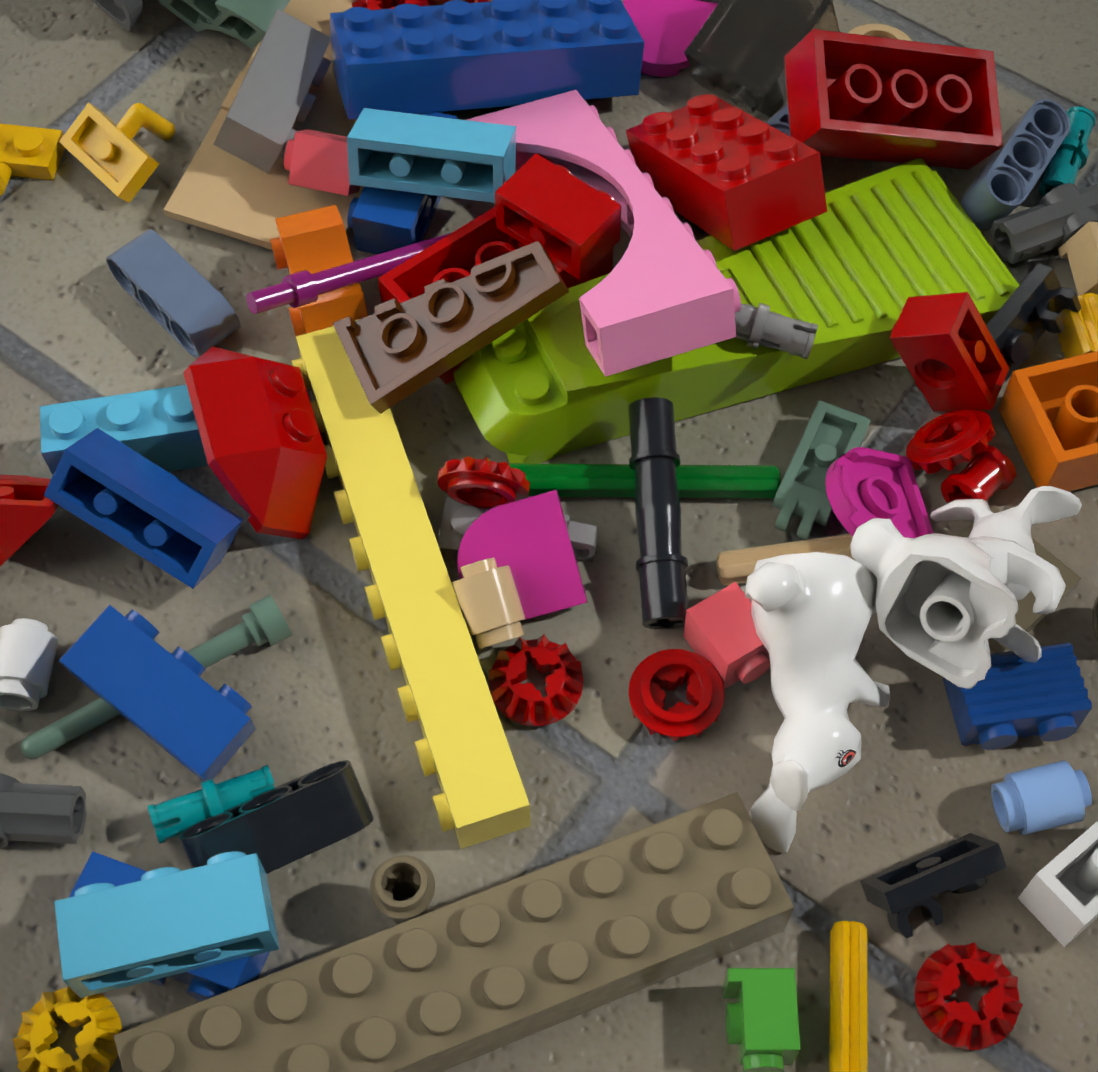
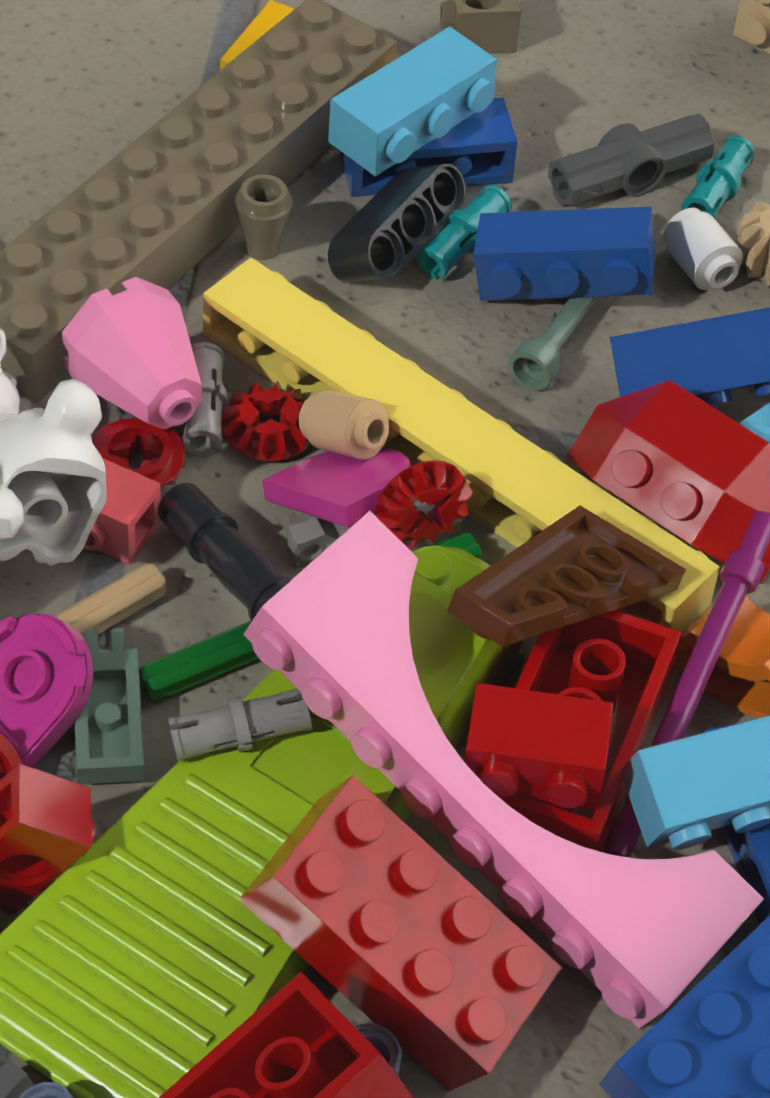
camera: 145 degrees right, 10 degrees down
none -> bright pink cone [62,277,202,429]
none -> light grey pin [183,342,228,457]

